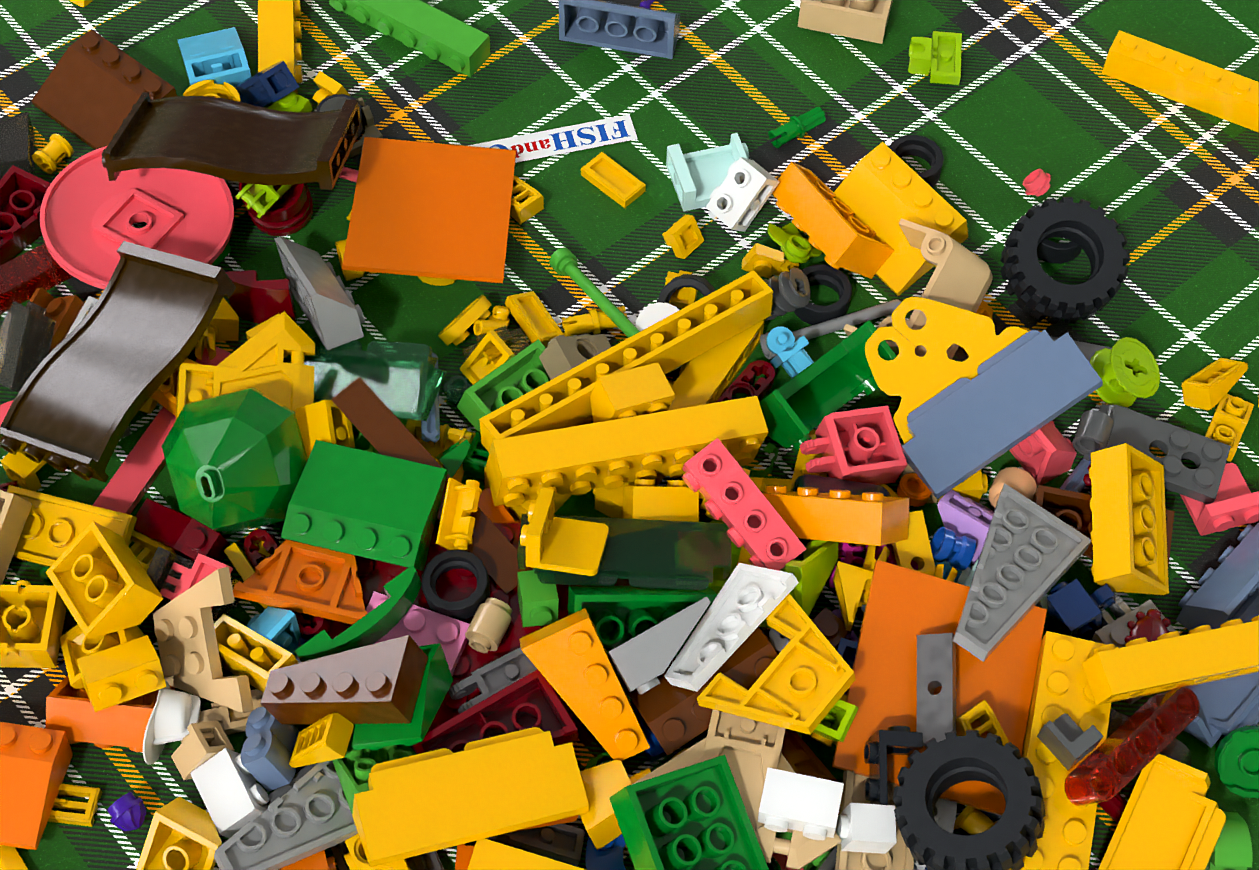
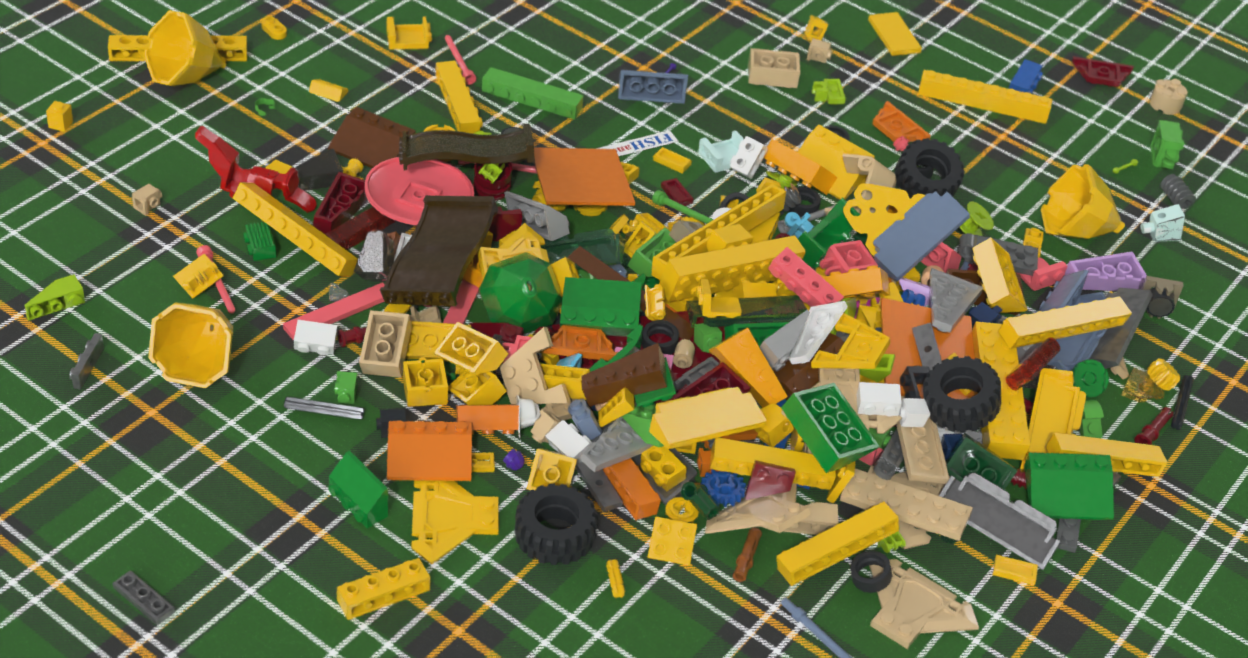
camera: 15 degrees left, 15 degrees down
yellow brick [76,635,167,712] -> none
medium azure slope [177,27,251,87] -> none
dark blue slope [234,61,300,107] -> none
yellow tile [312,71,350,105] -> none
yellow tile [662,214,704,259] -> none
green axle [768,107,826,148] -> none
dark grey panel [1037,713,1104,770] -> none
yellow slope [1182,358,1248,410] -> none
none -> tan bracket [409,306,442,323]
none -> dark red tile [661,178,694,206]
none -> orange wing [873,101,931,142]

